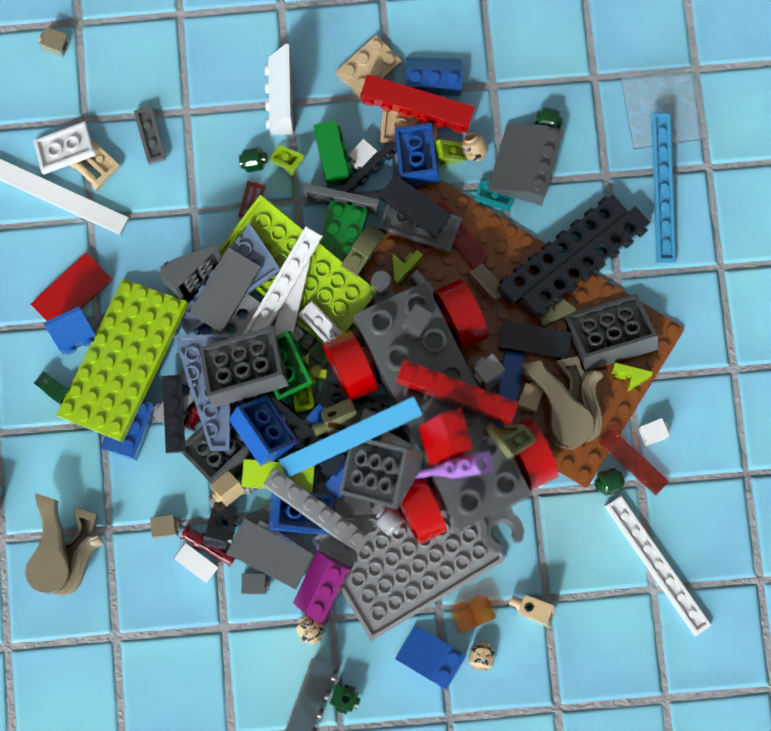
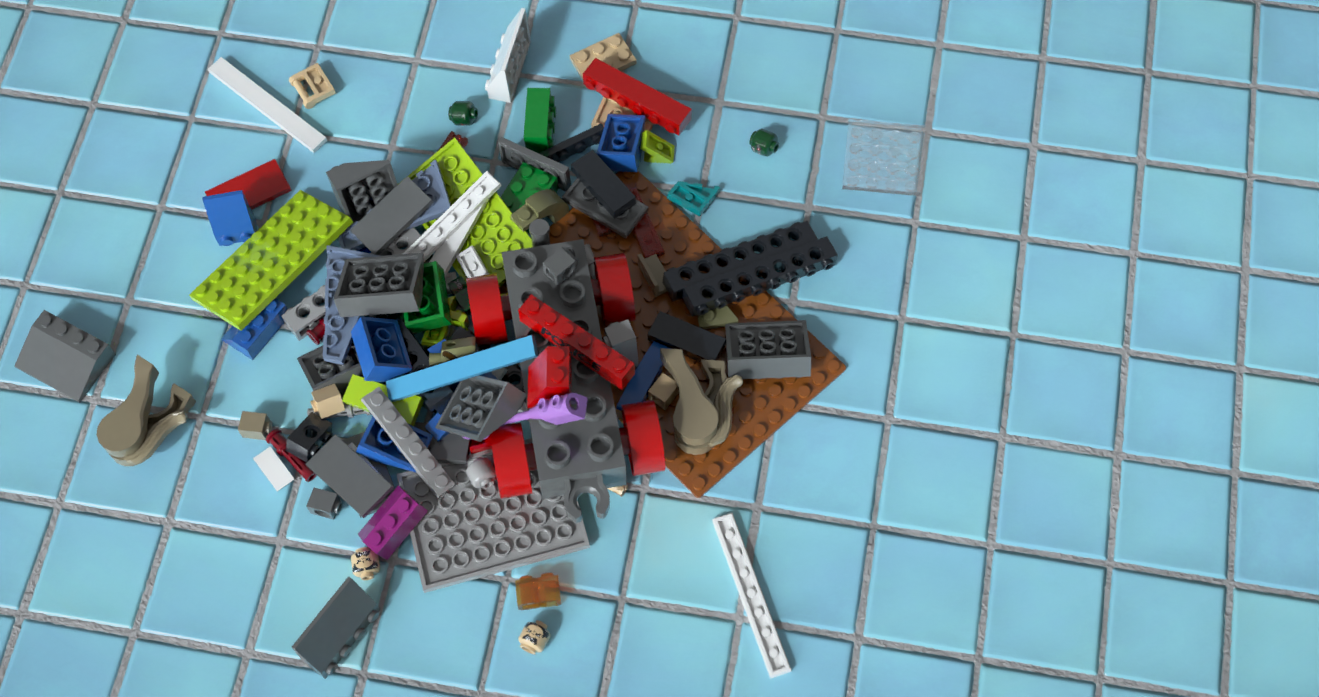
camera: 20 degrees right, 15 degrees down
white tile [33,121,96,175] -> none
dark green leg [34,371,70,405] -> none
dark grey plate [134,106,167,165] -> none
black plate [162,375,186,454] -> none
lime slope [269,145,305,176] -> none
dark green brick [329,684,361,715] -> none
white brick [348,139,377,170] -> none
lime slope [393,250,423,286] -> none
blue slope [395,625,467,690] -> none
blue slope [405,57,462,96] -> none
tan head [461,132,488,162] -> none
olive wing [485,423,537,459] -> none
dark grey slope [488,123,564,206] -> none
tan torso [509,595,556,627] -> none
dark green head [594,468,625,495] -> none
clear red tile [599,429,669,496] -> none
lime slope [611,363,653,392] -> none
white brick [638,418,670,447] -> none
dark azure tile [651,113,676,263] -> none

